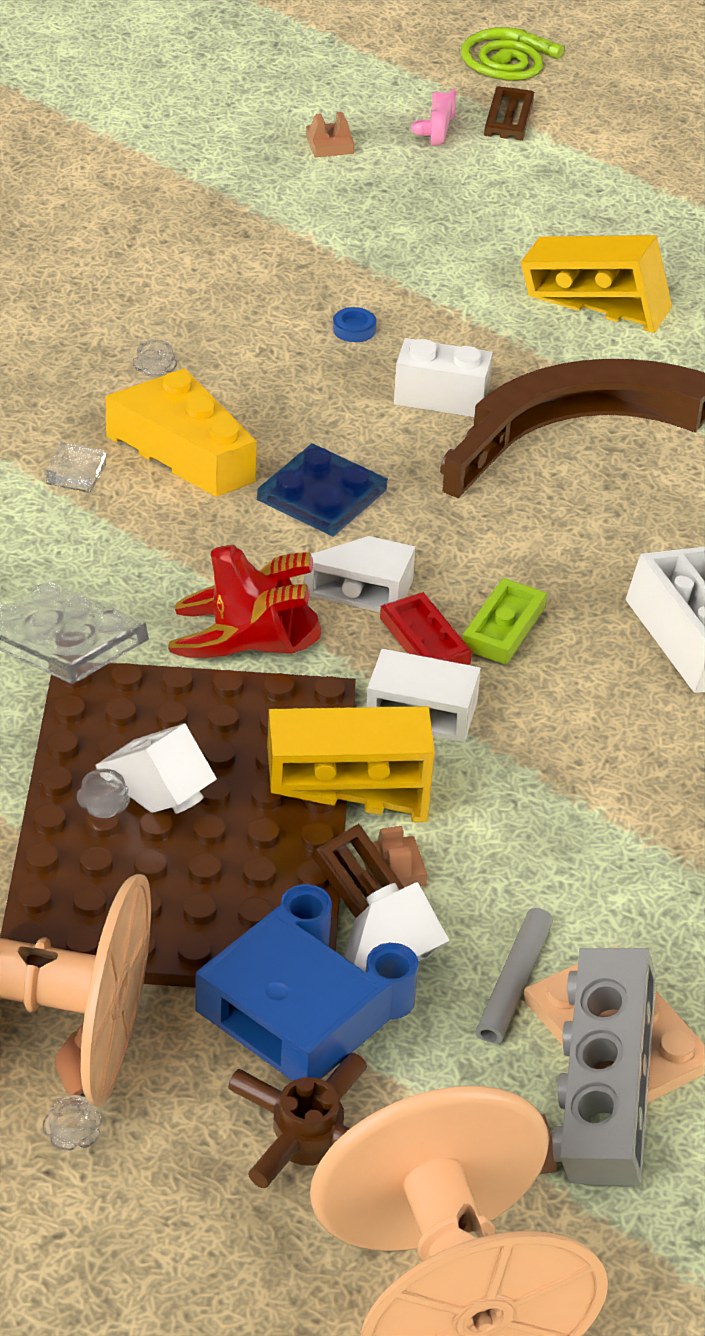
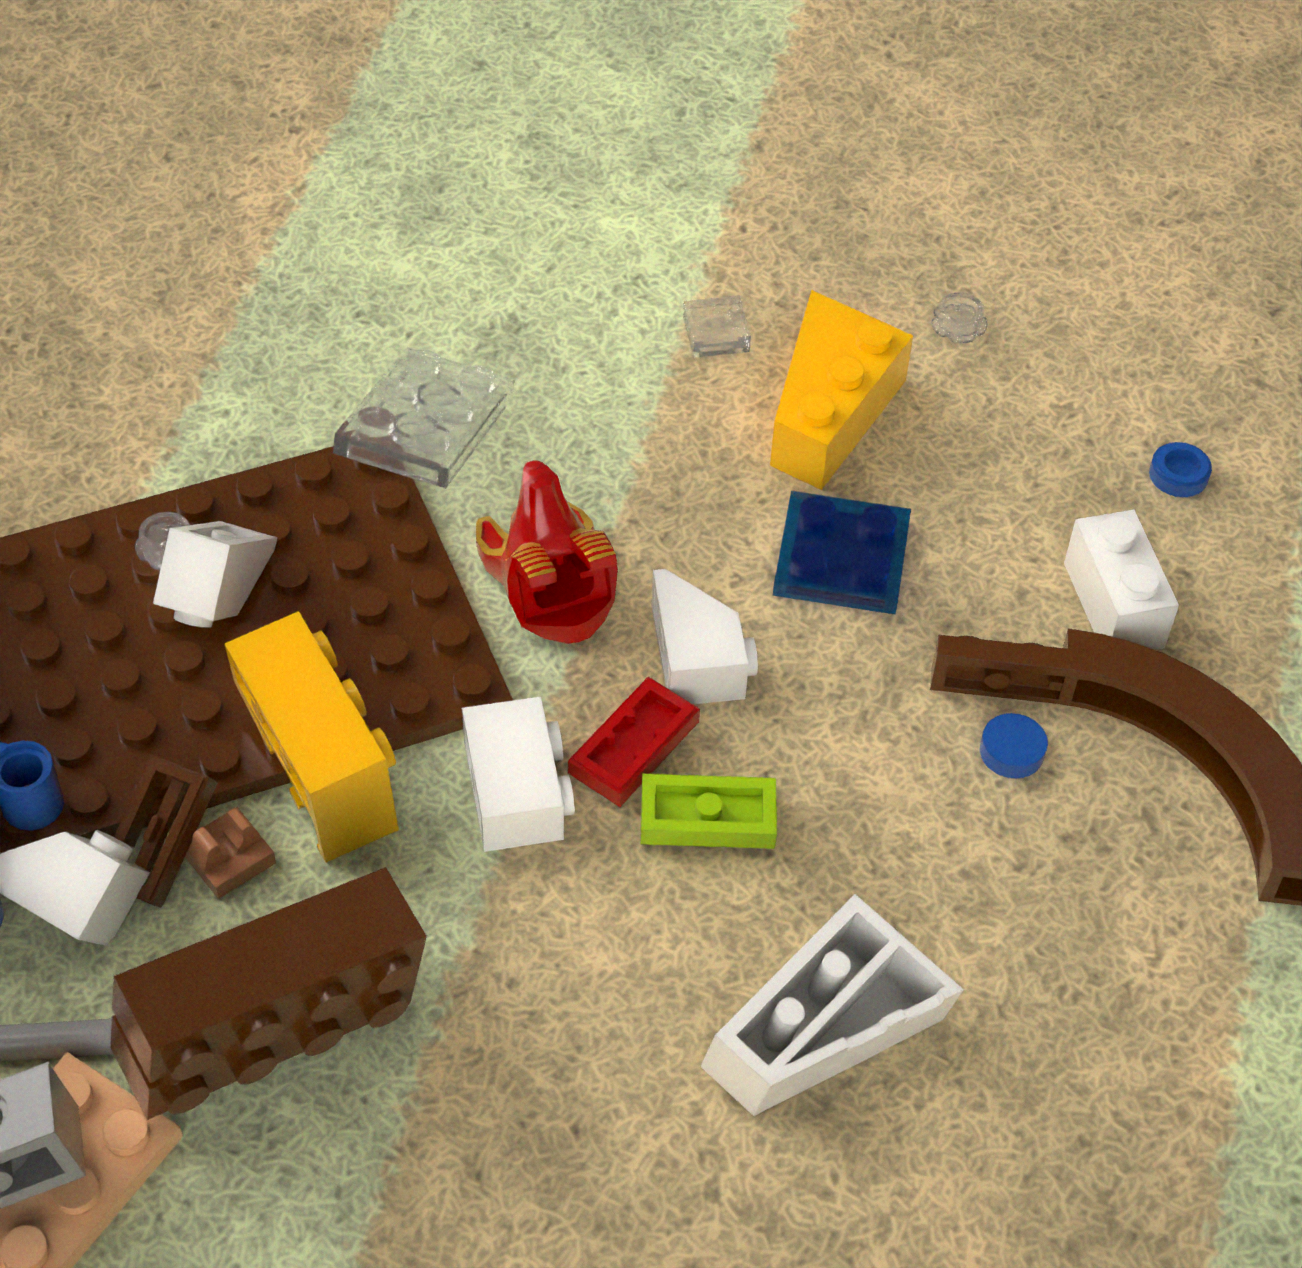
camera: 65 degrees right, 10 degrees up
none -> reddish brown piece [110,867,427,1120]
none -> blue tile [980,713,1048,779]

